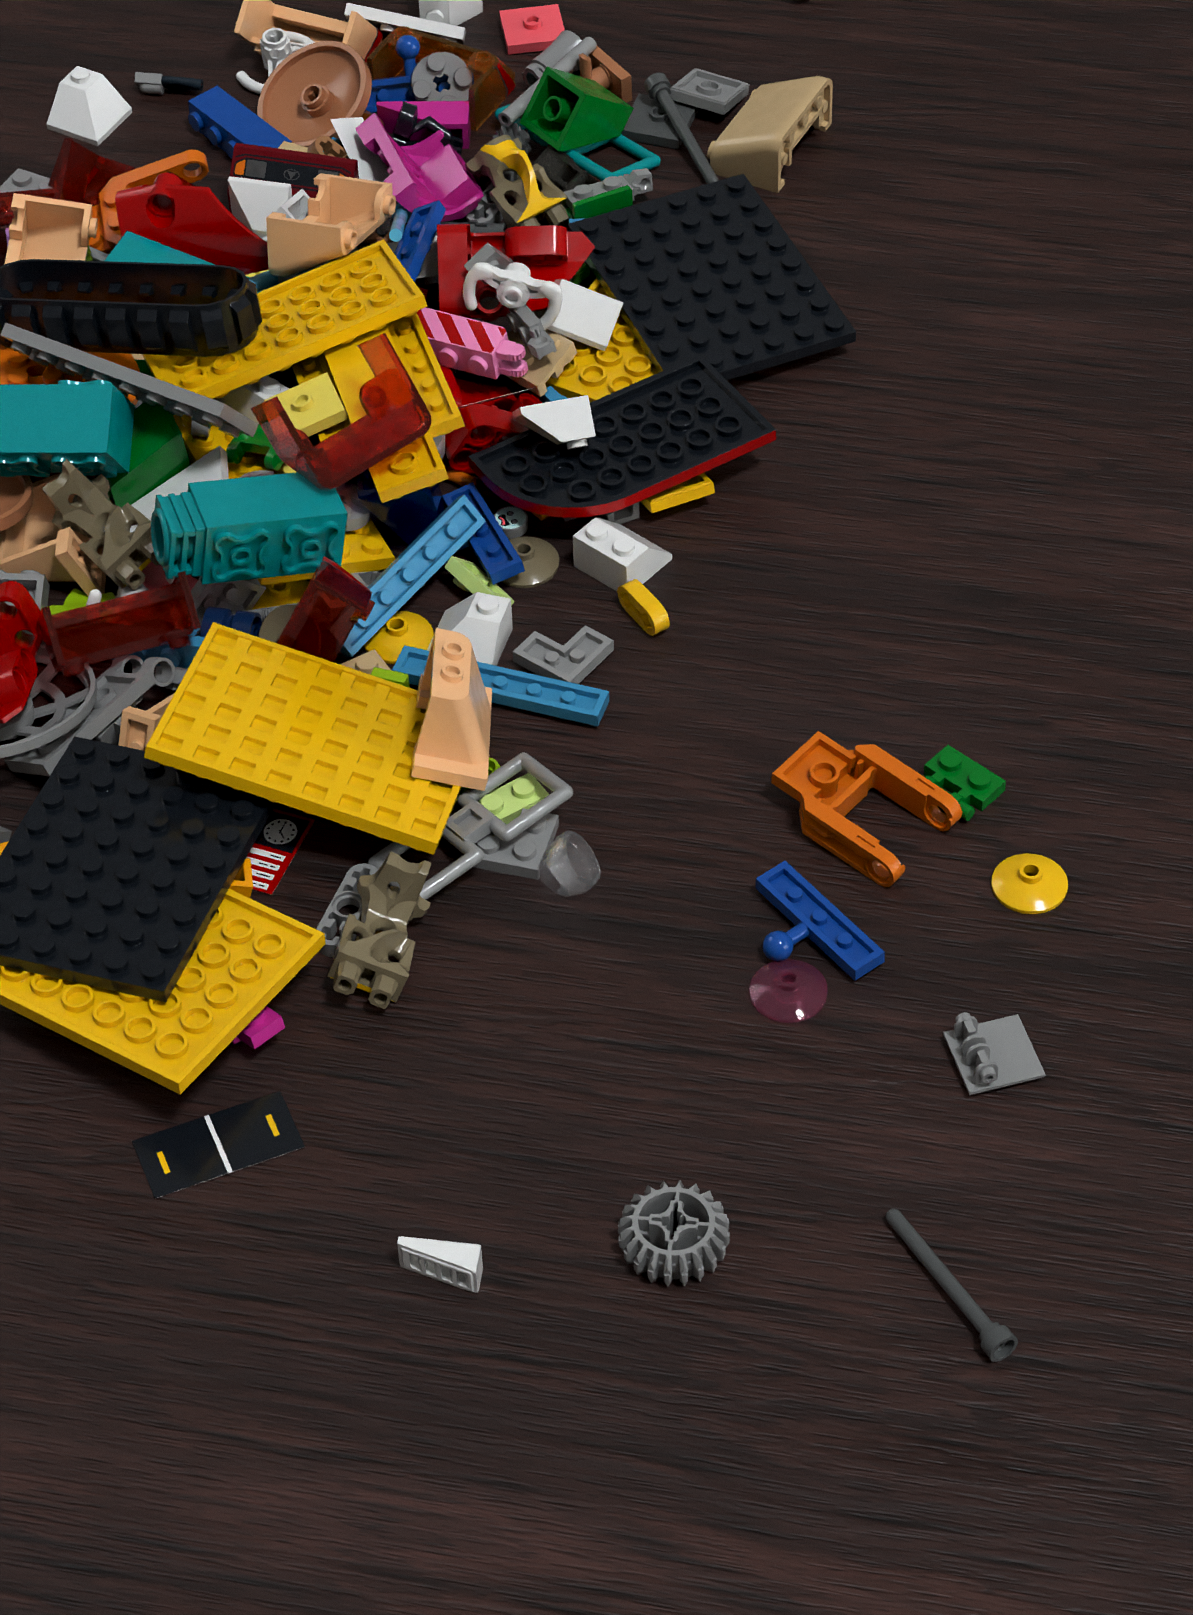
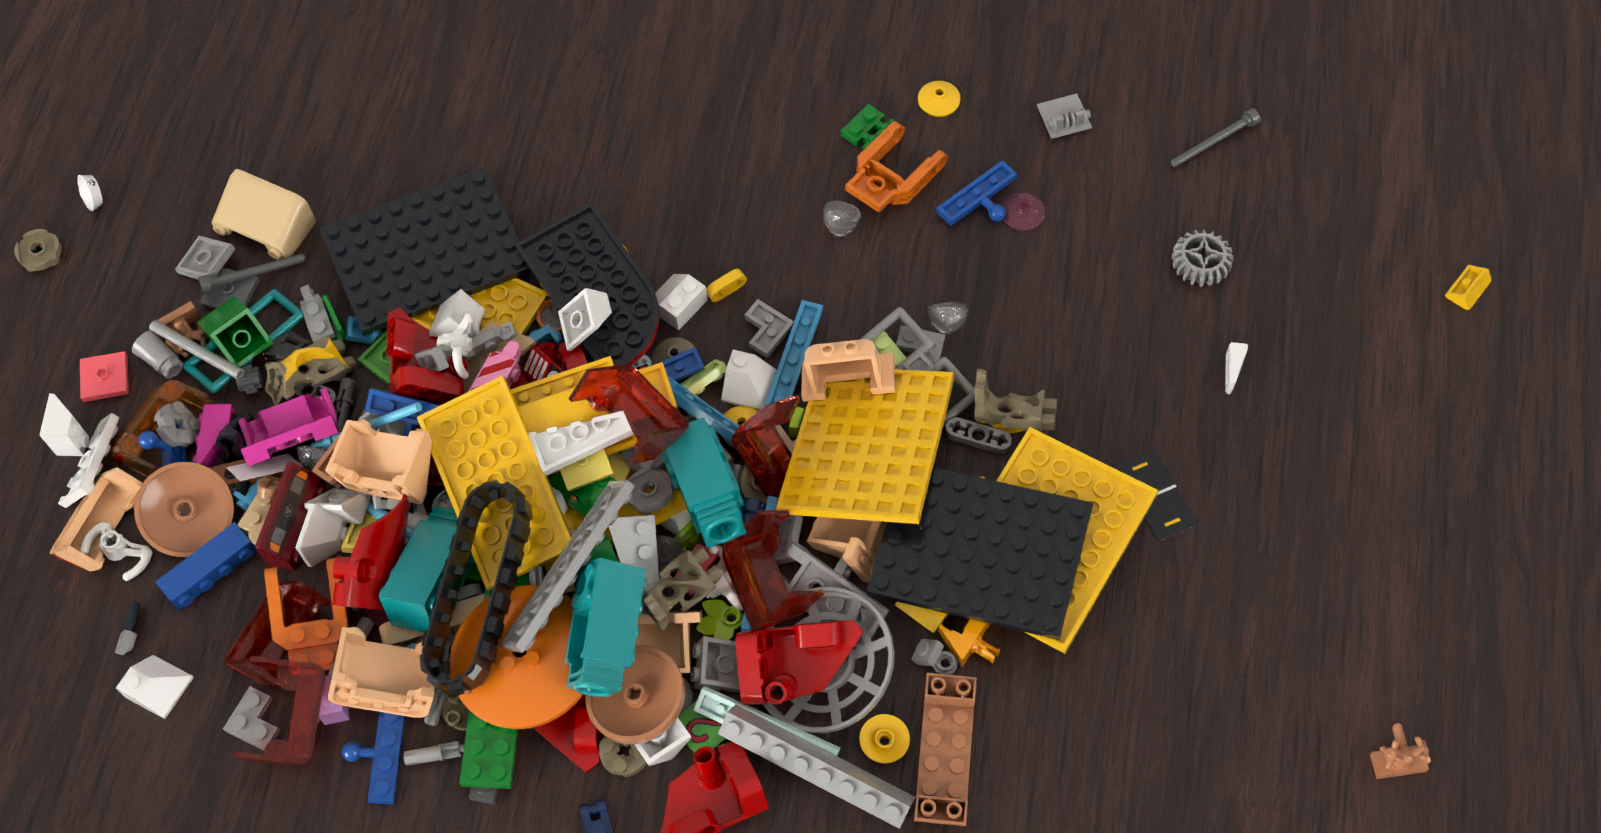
camera: 90 degrees left, 15 degrees up
none -> white wing [528,411,634,476]
none -> clear hat [823,200,861,237]

